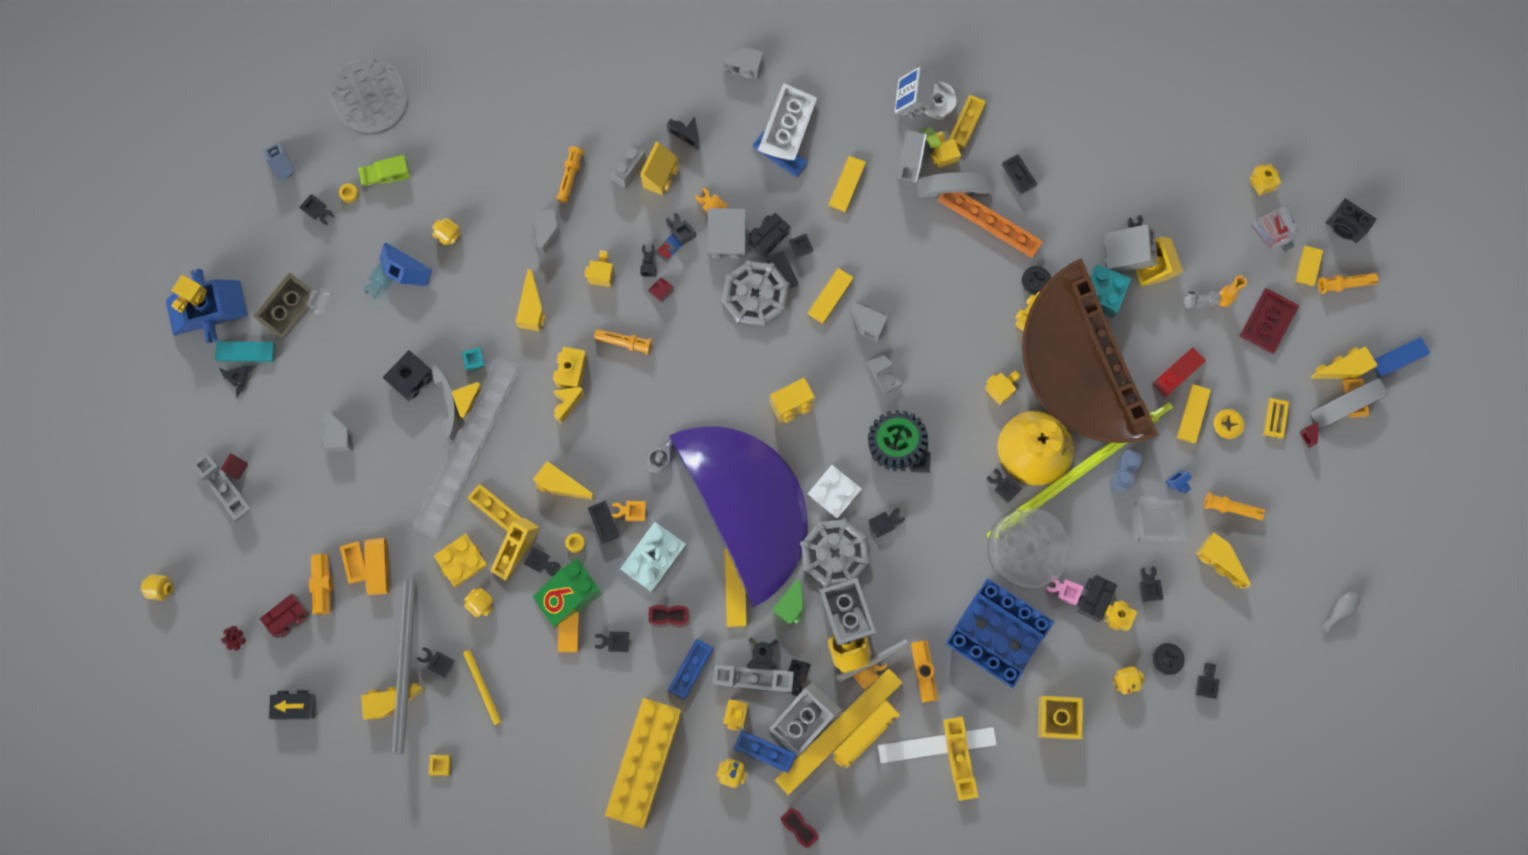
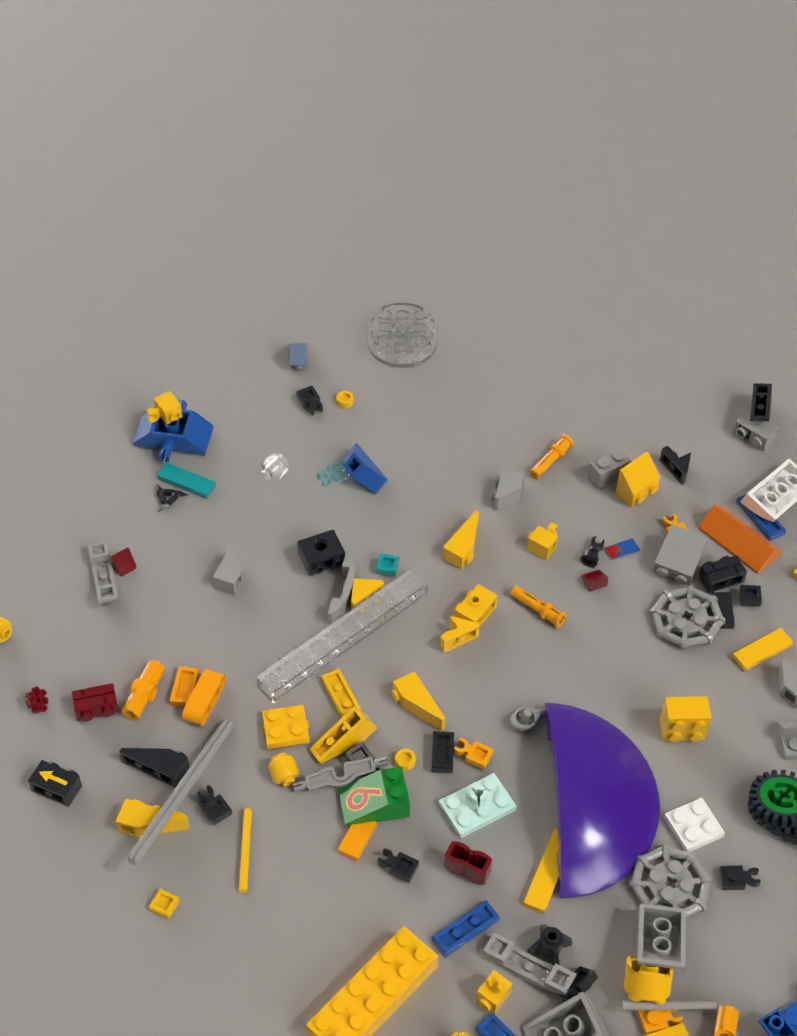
camera: 25 degrees right, 25 degrees down
dark tan slope [252,272,318,339] -> none
lime piece [358,155,411,186] -> none
yellow head [432,218,461,245] -> none
black plate [666,213,697,246] -> none
bright green slope [772,579,803,626] -> none
none -> black slope [119,748,190,788]
none -> light grey piece [293,756,388,792]
none -> orange slope [698,504,783,574]
none -> black slope [750,383,772,421]

